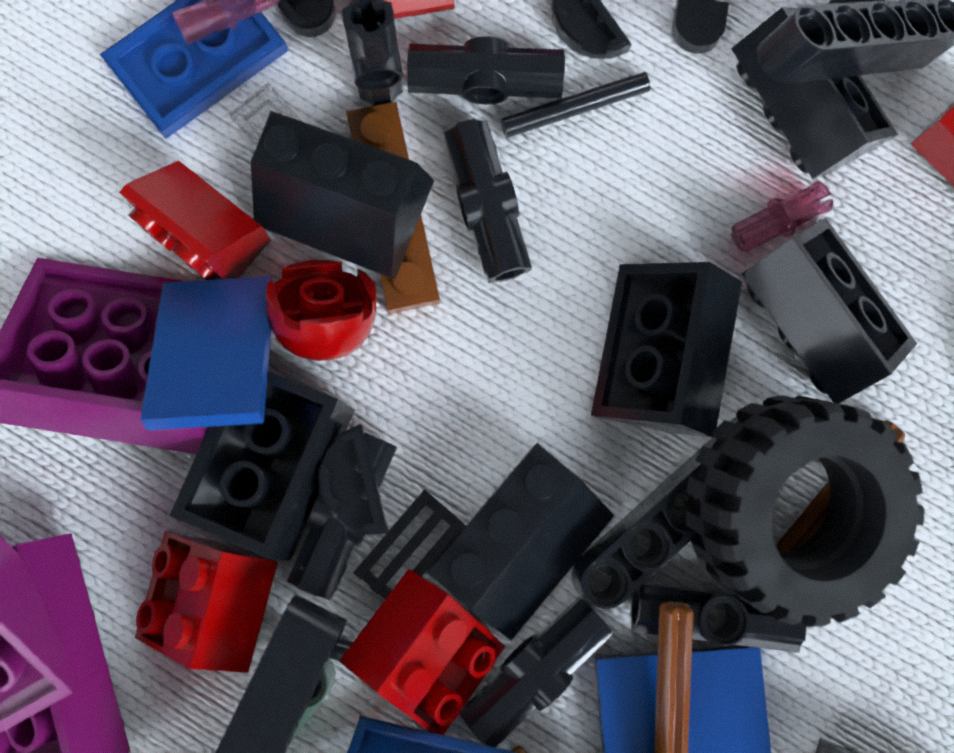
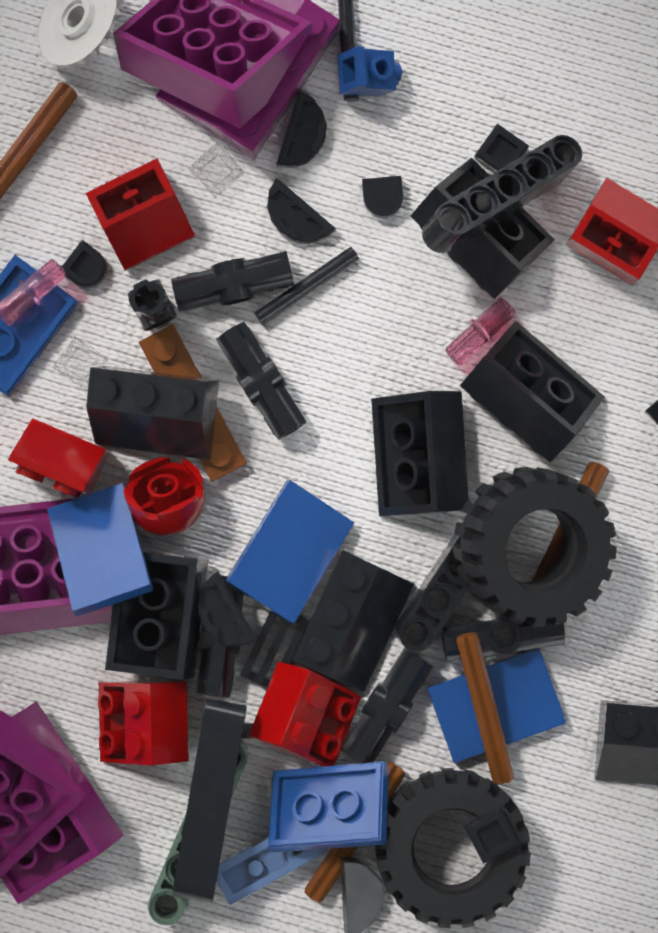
camera: 10 degrees left, 5 degrees up
none -> blue tile [225,480,354,624]

